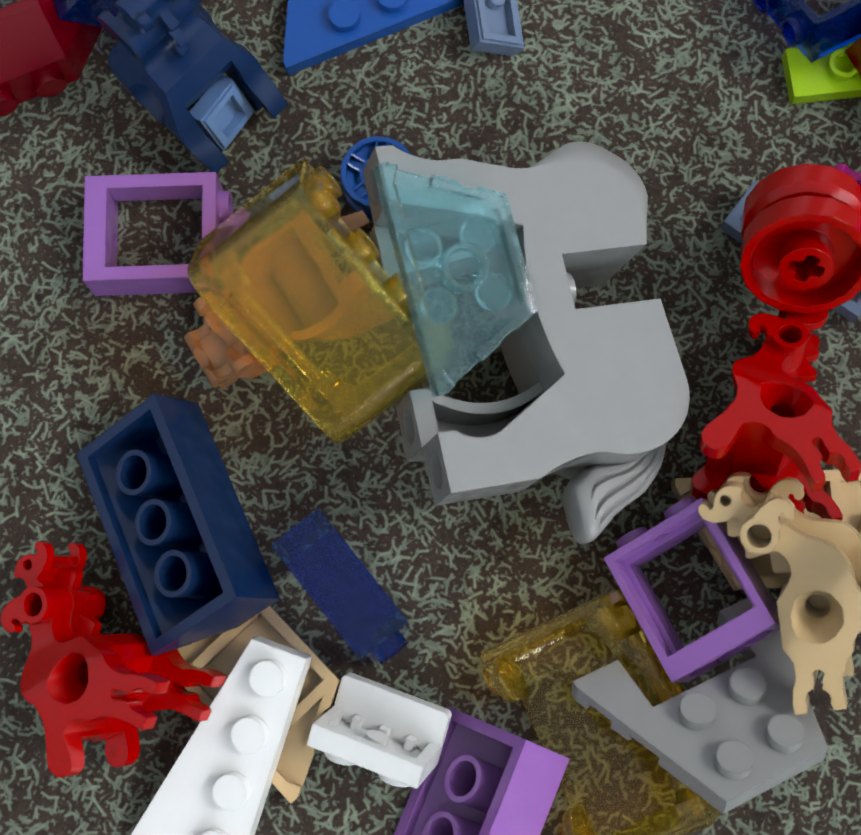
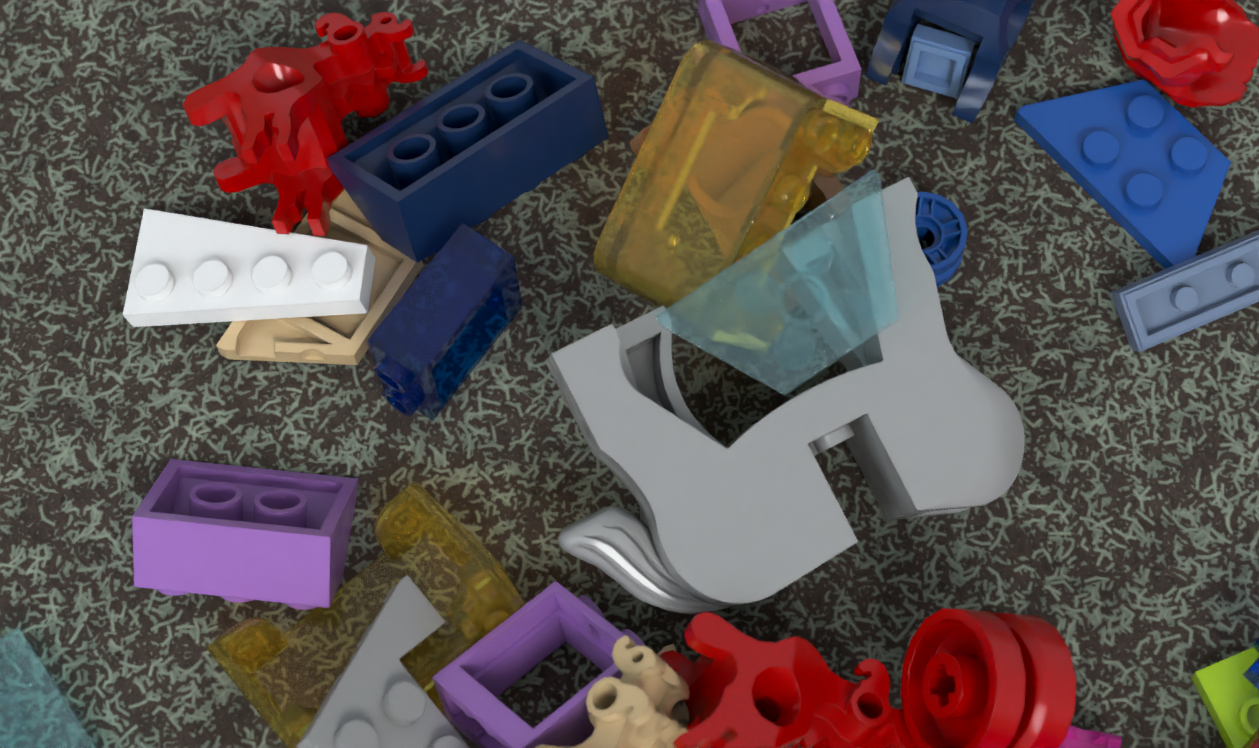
camera: 75 degrees right, 10 degrees down
white bracket [307,672,452,789] -> none

